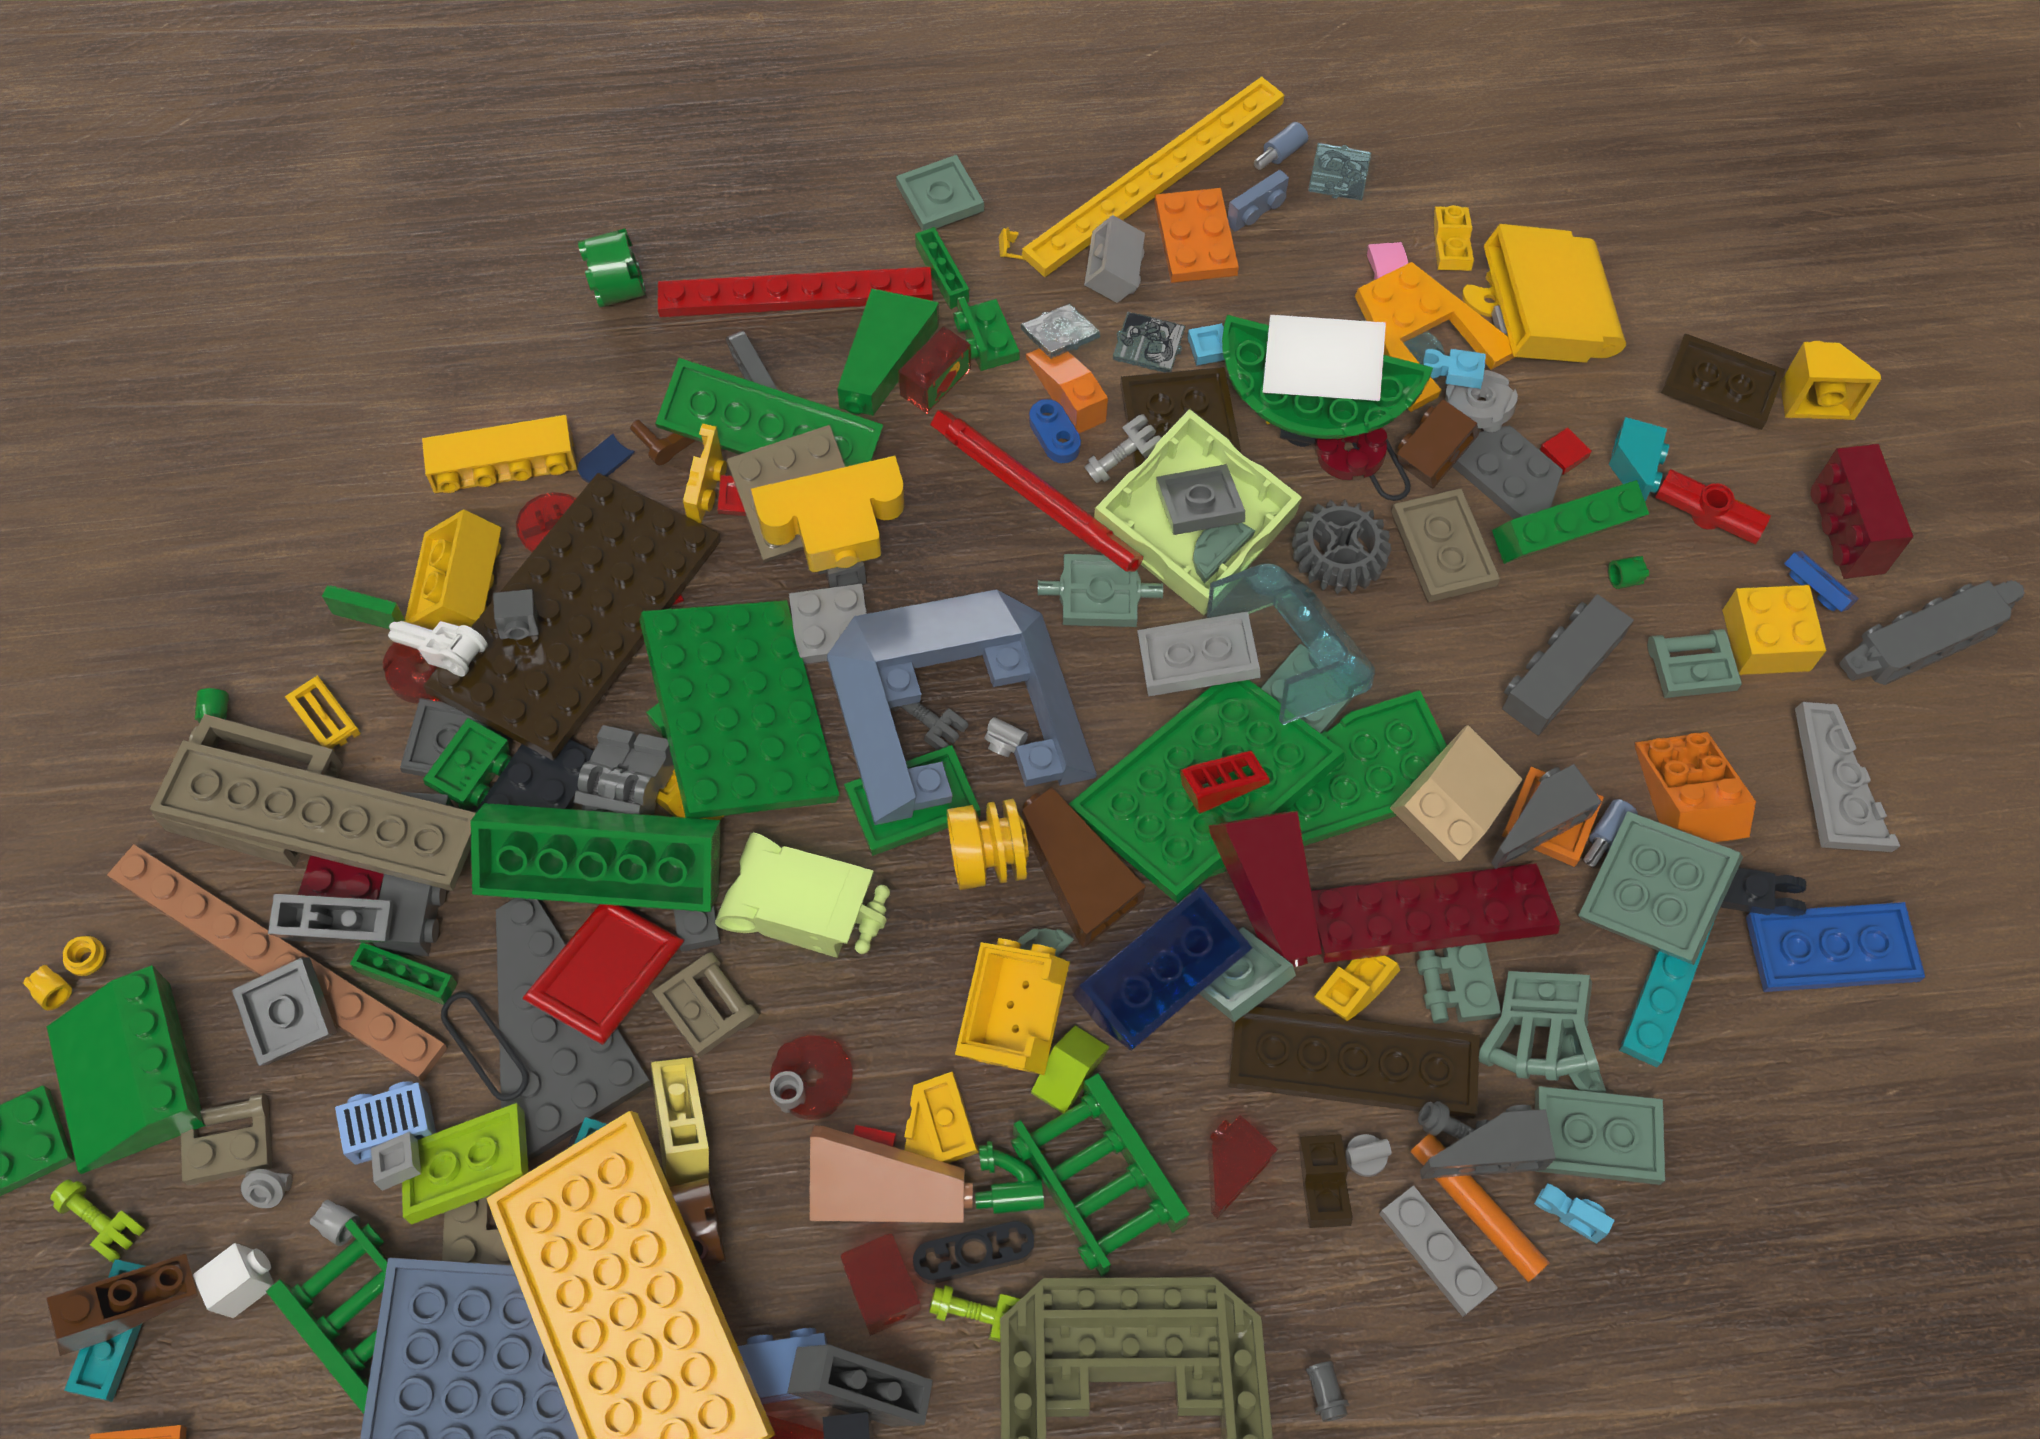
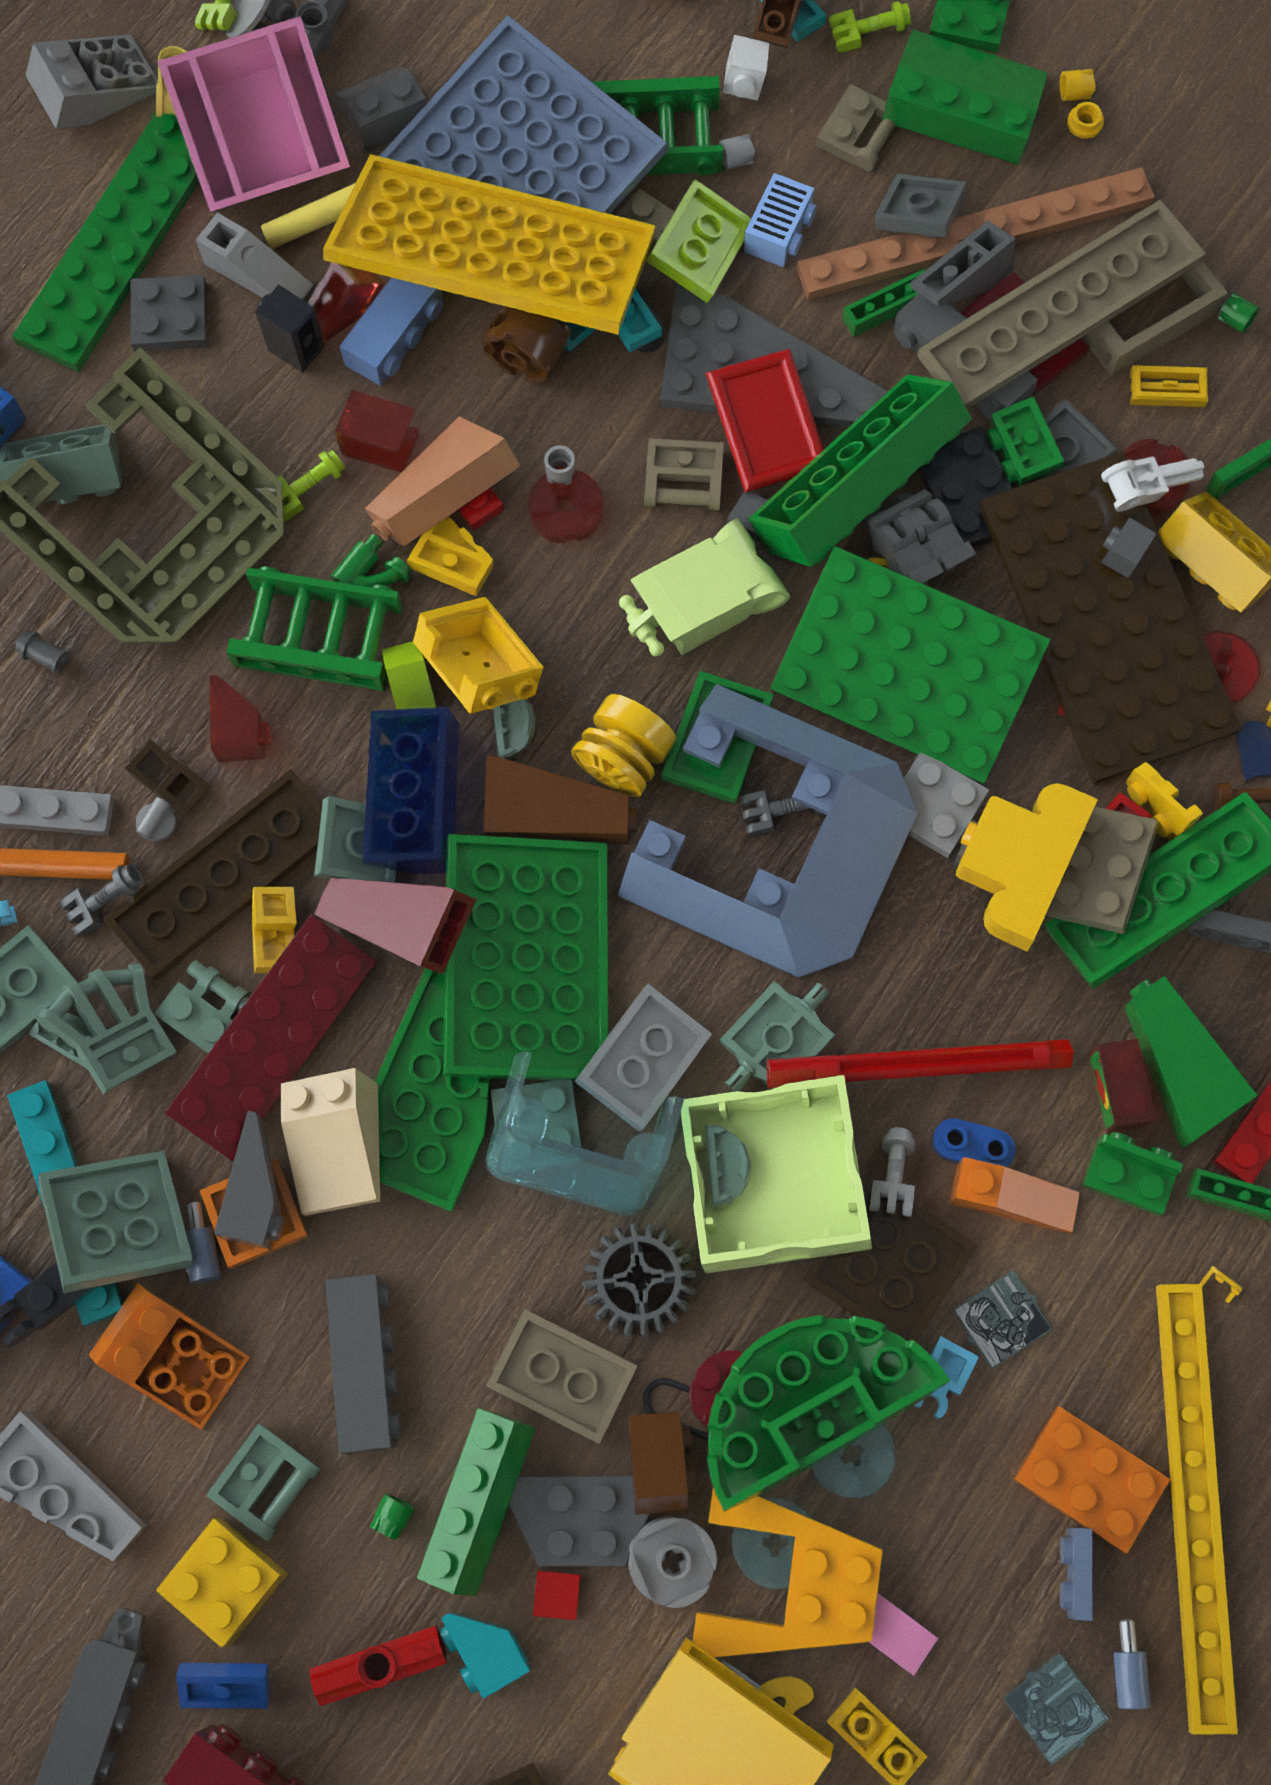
camera: 135 degrees right, 10 degrees up
light grey plate [241,1169,292,1208] -> none
light grey plate [371,1132,421,1191] -> none
black piece [441,992,529,1101] -> none
light yellow slope [651,1057,709,1187] -> none
dark grey brick [787,1344,933,1427] -> none
black beam [913,1221,1034,1284] -> none
light grey plate [984,717,1028,757] -> none
piece [1021,303,1100,359] -> none
light grey brick [1084,215,1145,303] -> none
dark grey plate [1156,464,1245,535] -> none
red slope [1180,751,1270,814] -> none
white sticker [1263,315,1386,401] -> none
dark grey slope [1420,1105,1556,1179] -> none
medium azure plate [1423,349,1486,389] -> none

